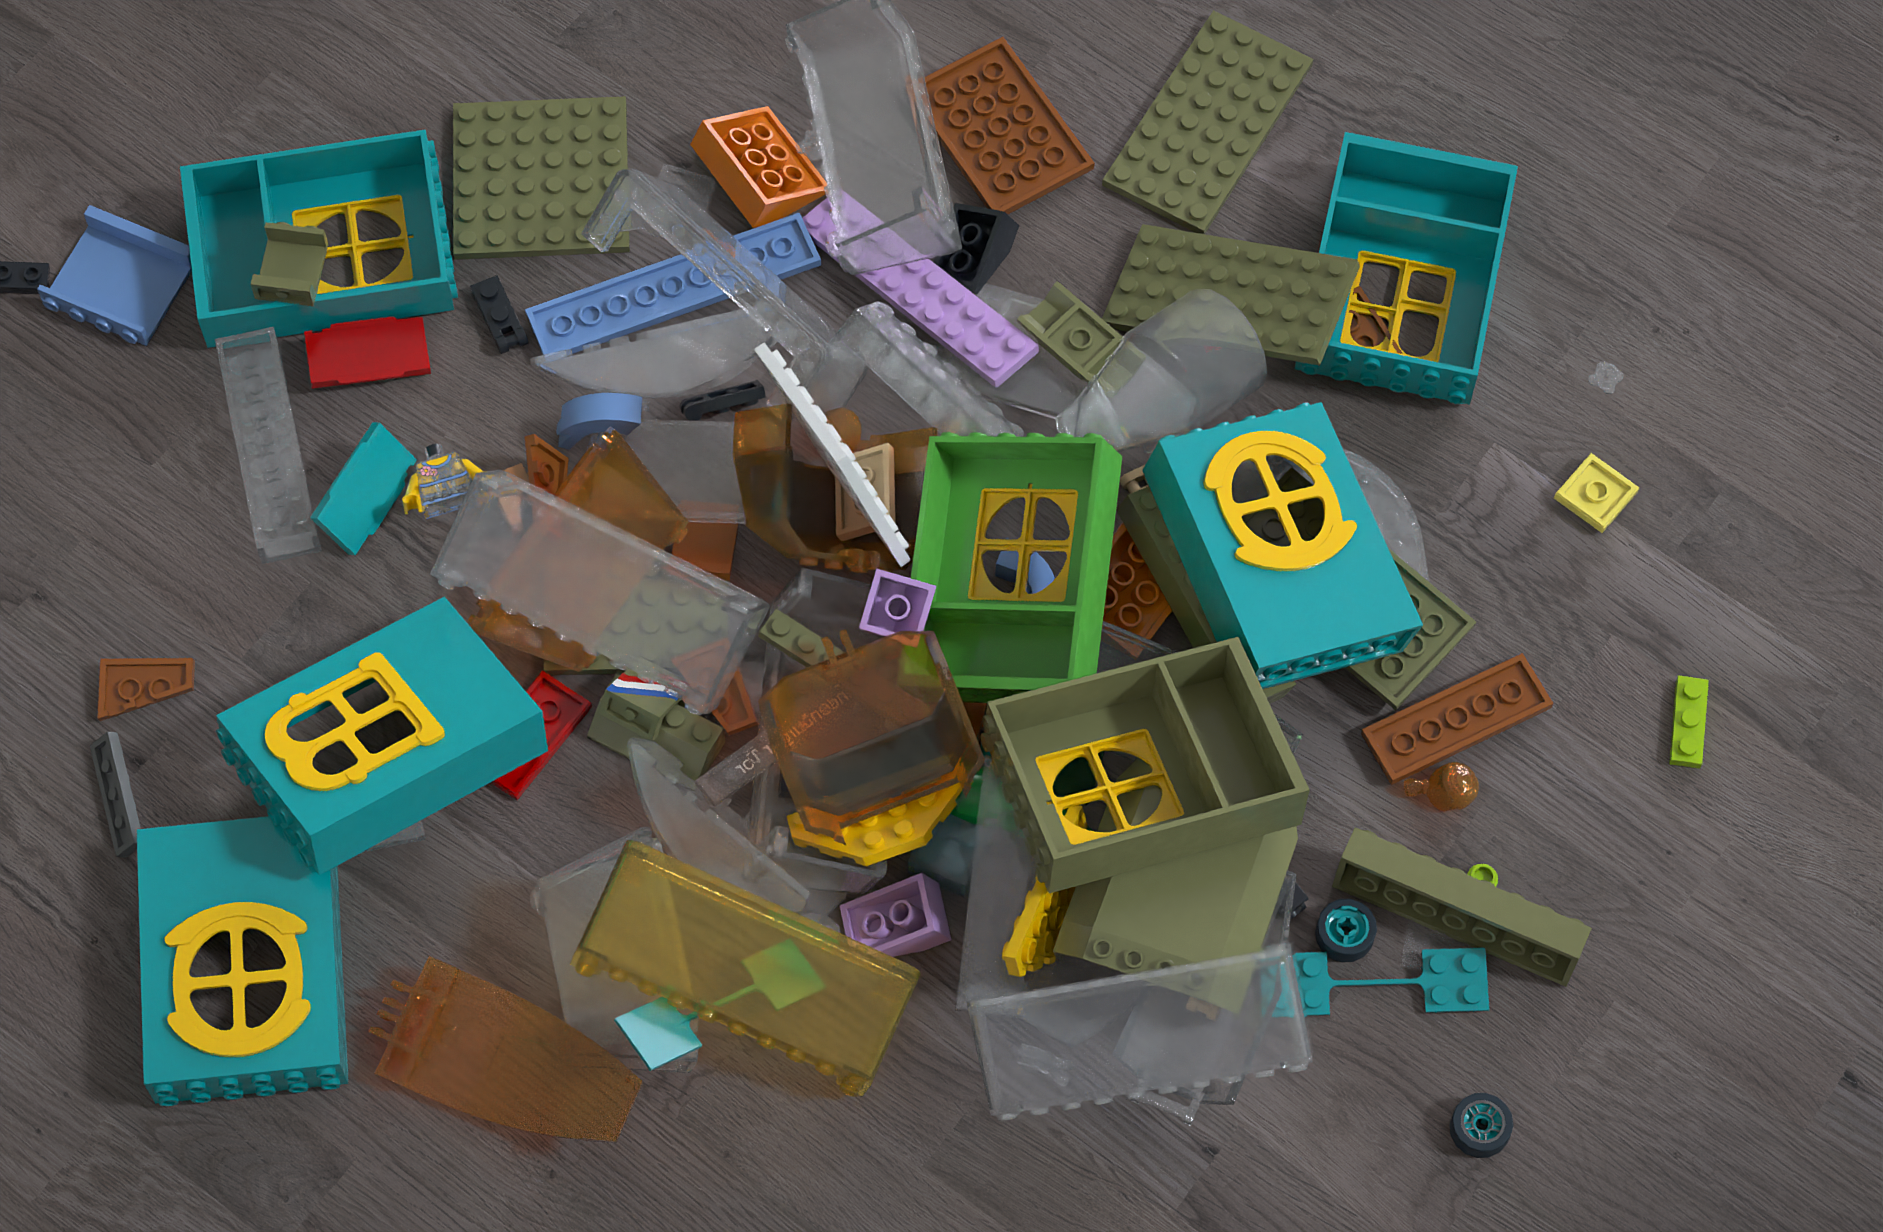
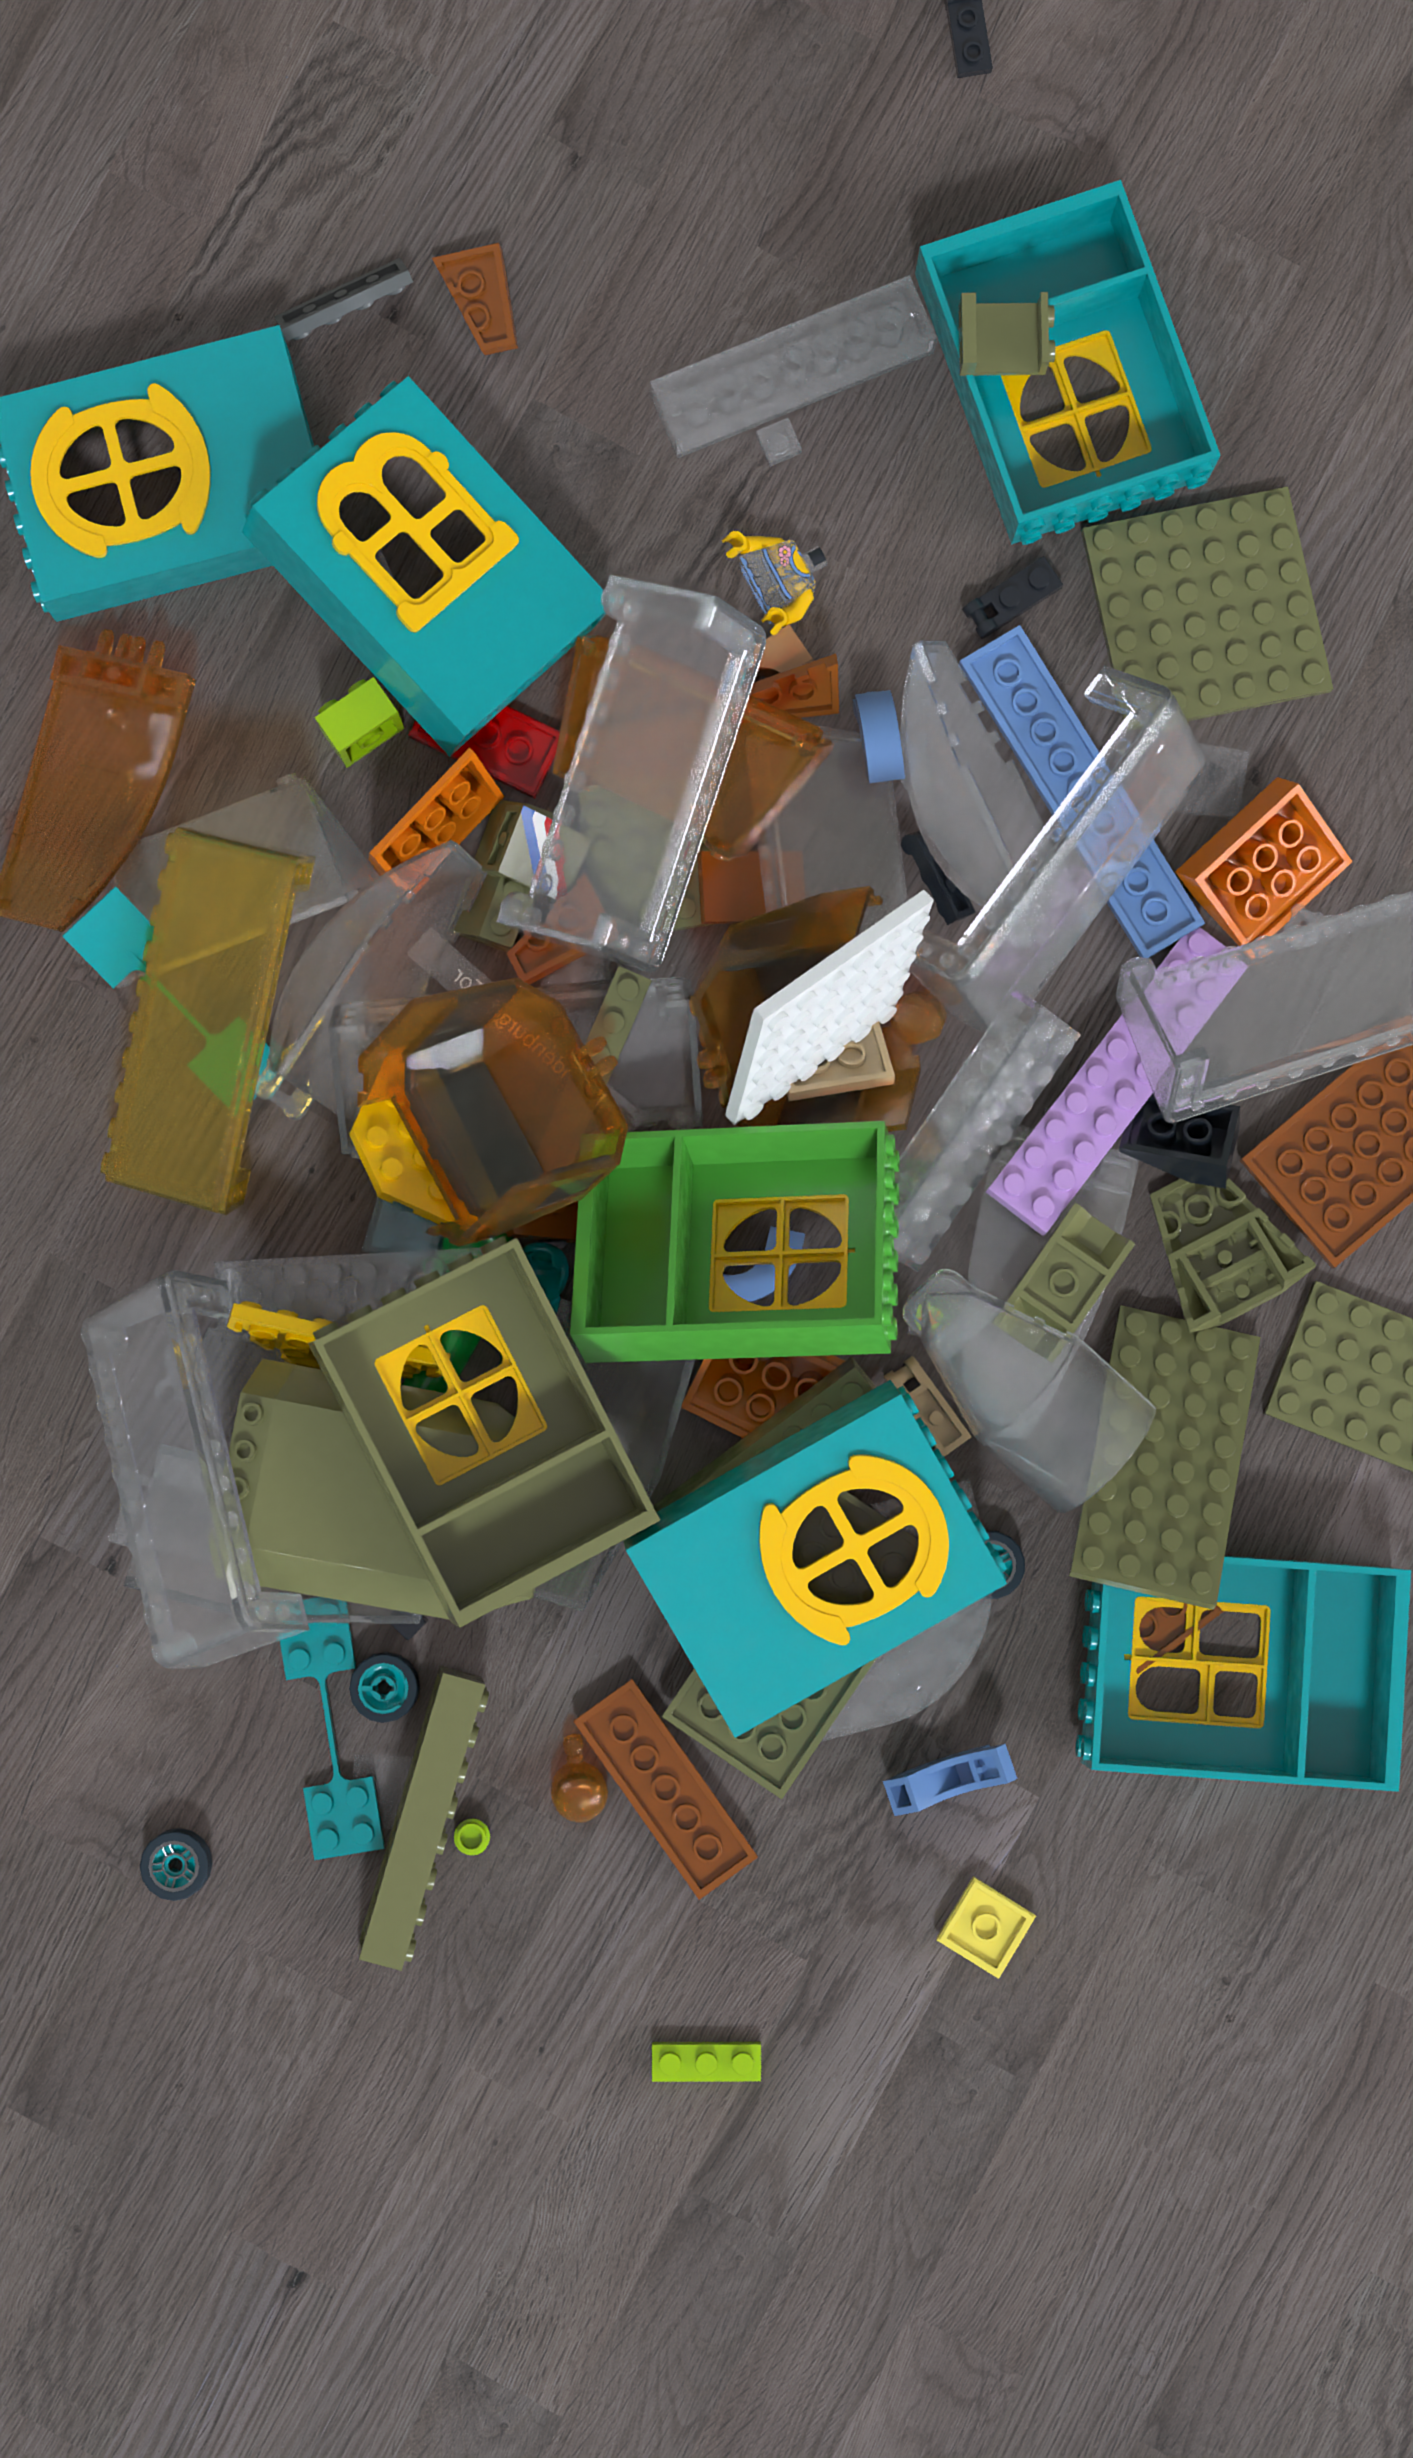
camera: 80 degrees right, 20 degrees up
medium blue panel [37,205,192,346] -> none
red piece [304,317,431,389] -> none
teal piece [310,422,417,555] -> none
lavender slope [839,873,951,964] -> none
lavender slope [859,569,937,646] -> none
clear plate [1588,362,1624,394] -> none
none -> lime brick [314,677,405,768]
none -> orange slope [368,748,505,898]
none -> clear plate [756,418,802,467]
none -> medium blue arch [883,1744,1017,1816]
none -> olive wedge [1150,1178,1316,1333]

